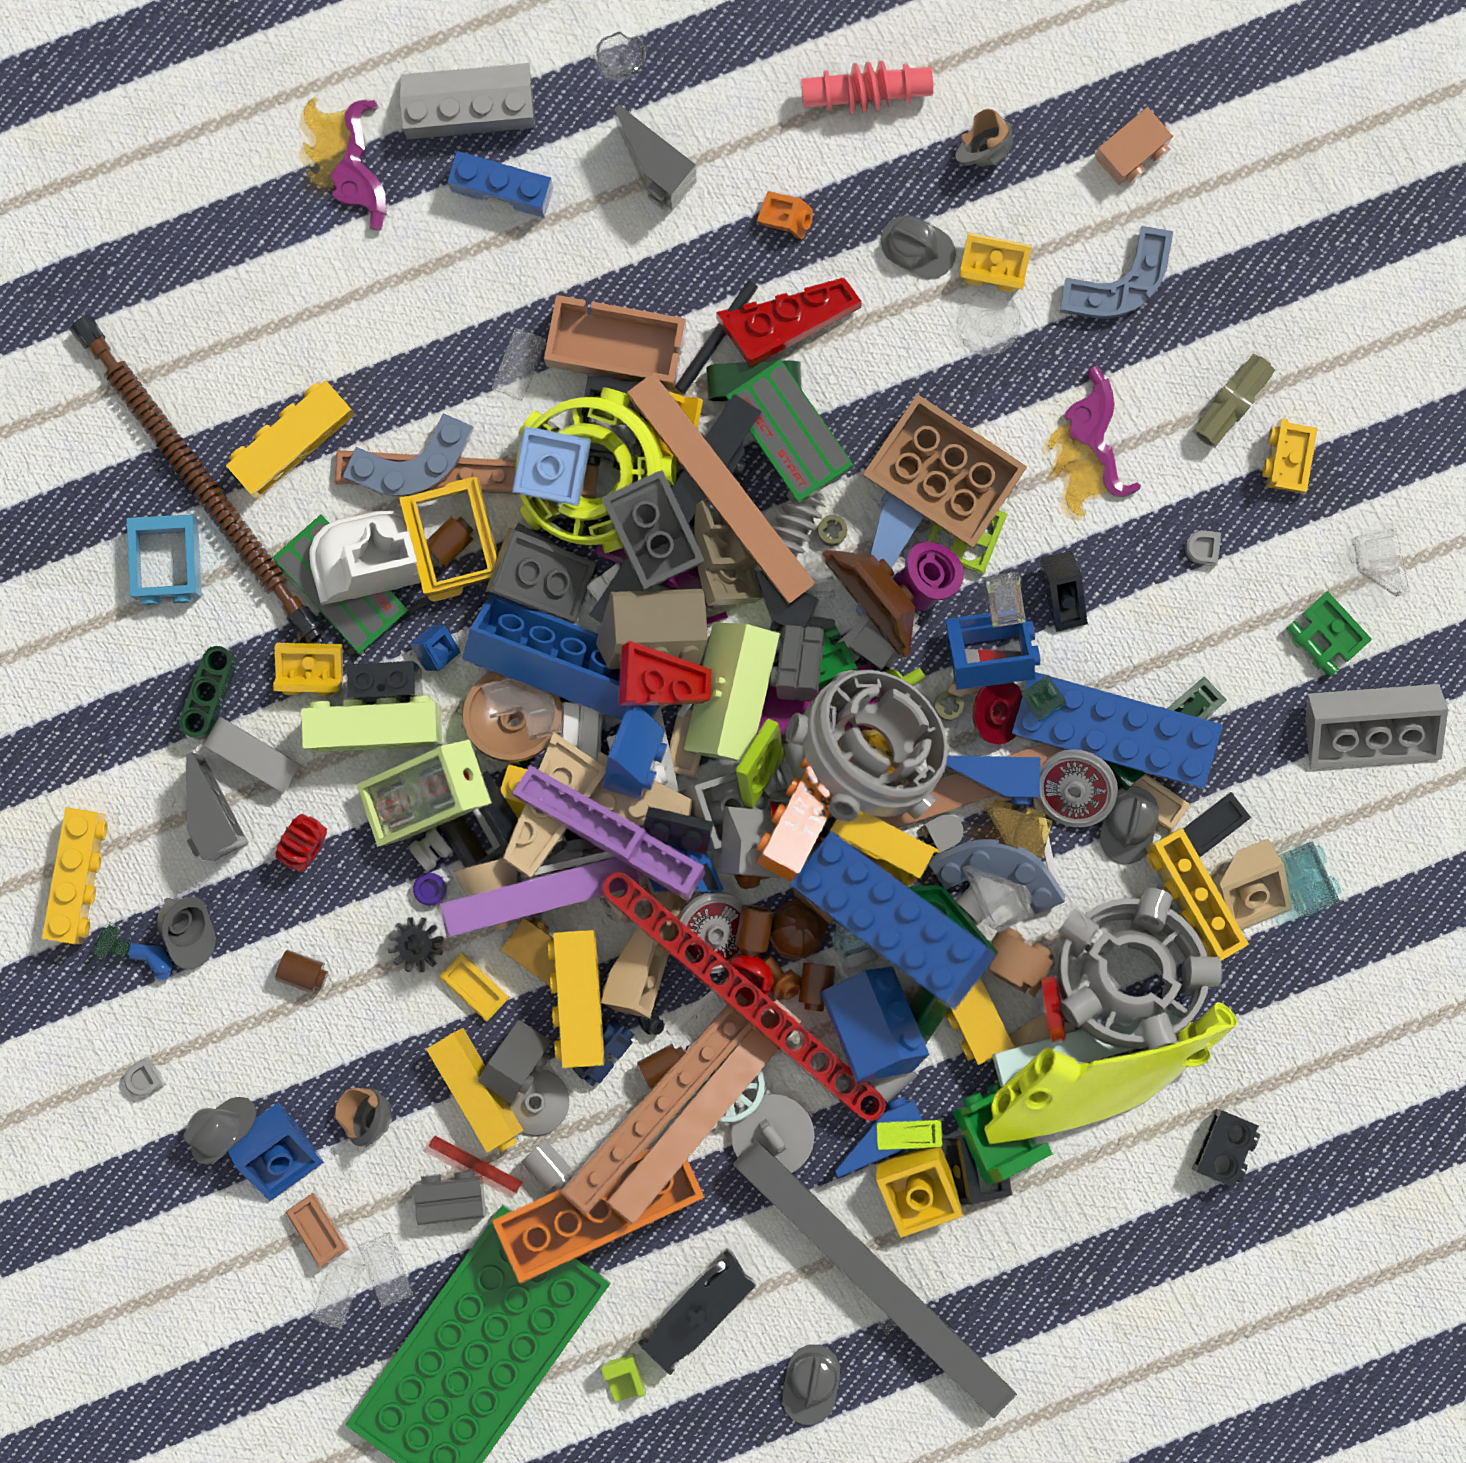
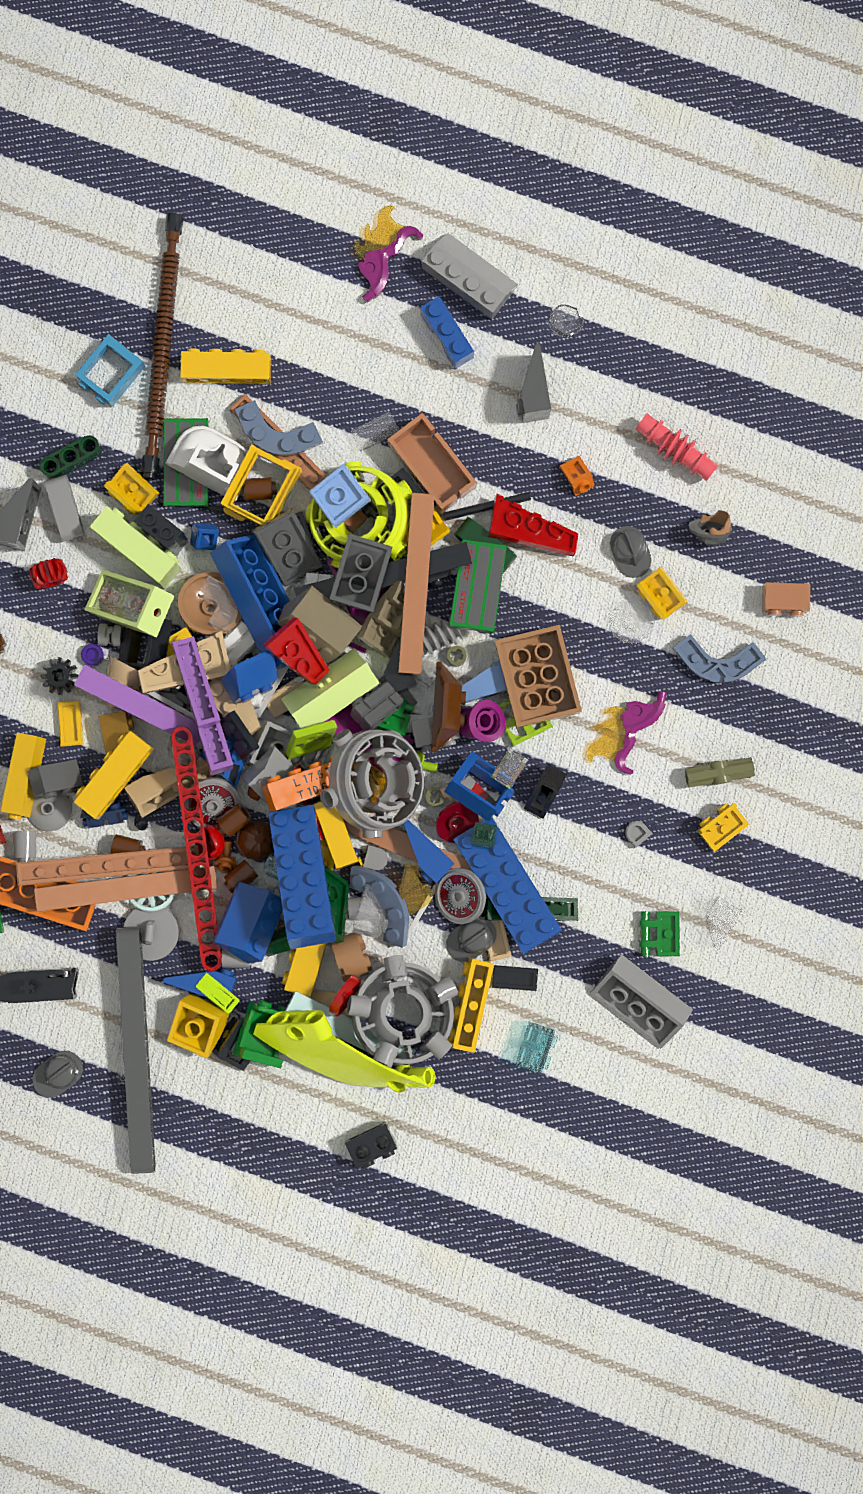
camera: 40 degrees right, 0 degrees up
tan slope [1219,839,1293,929] -> none

